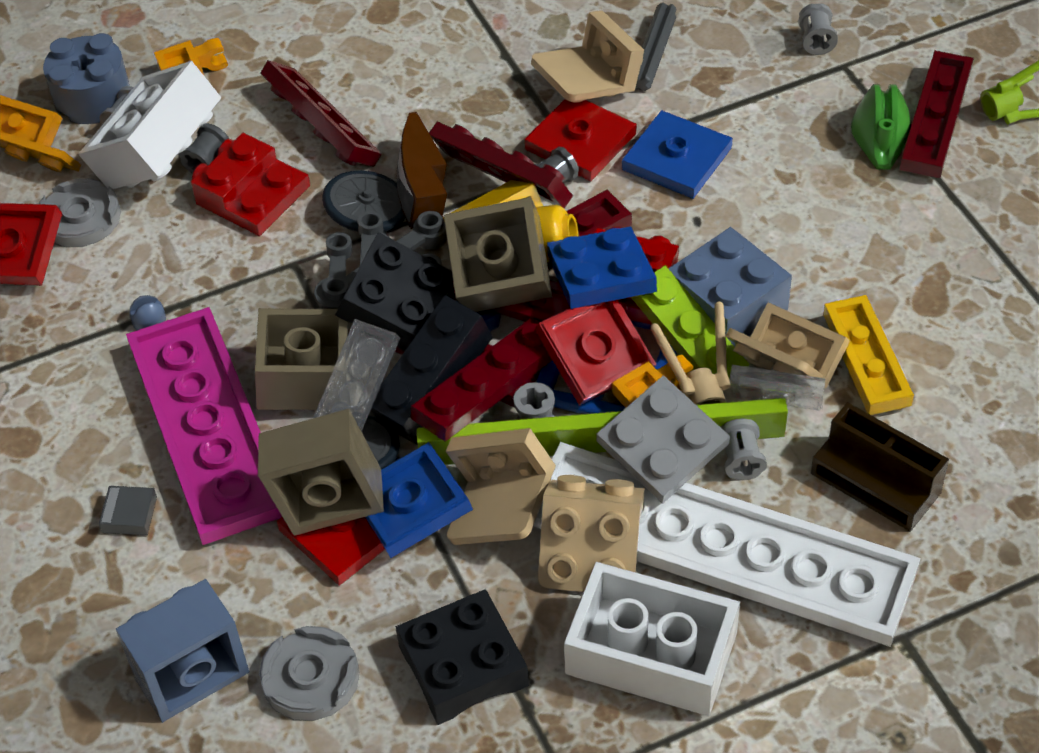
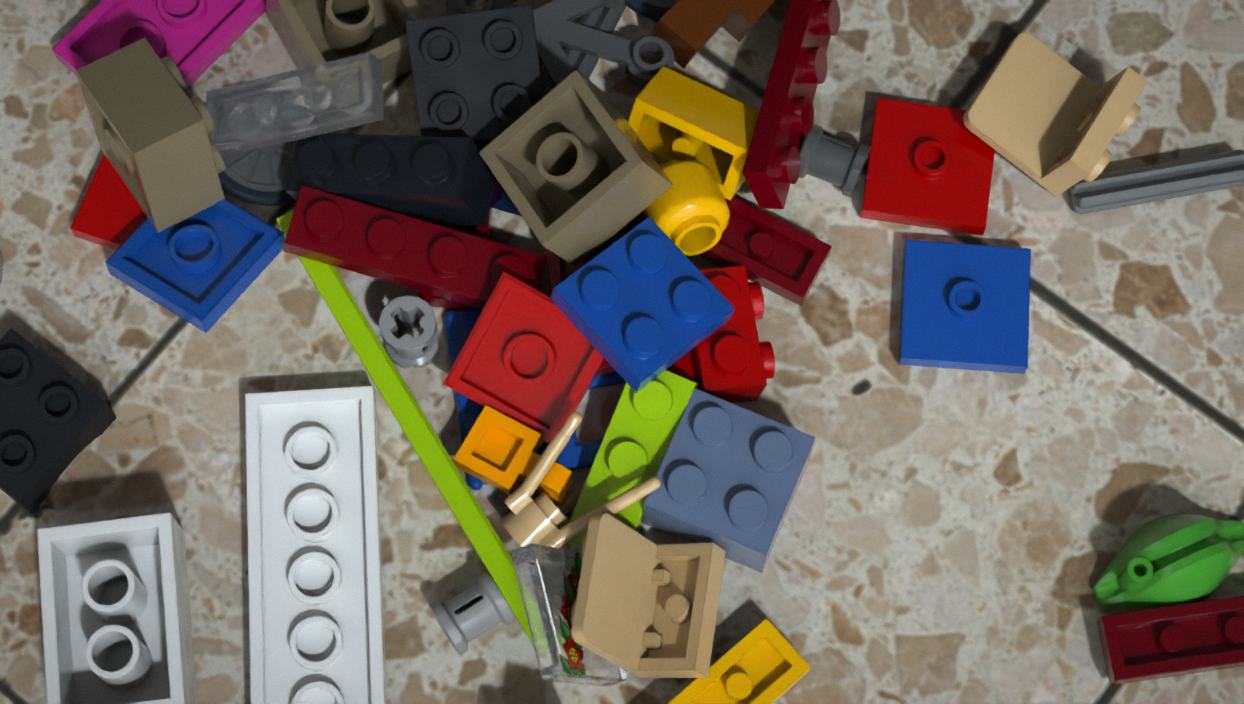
camera: 60 degrees right, 20 degrees up
tan bracket [446,428,556,545] -> none
tan bracket [538,475,645,592] -> none
light grey plate [596,375,730,504] -> none

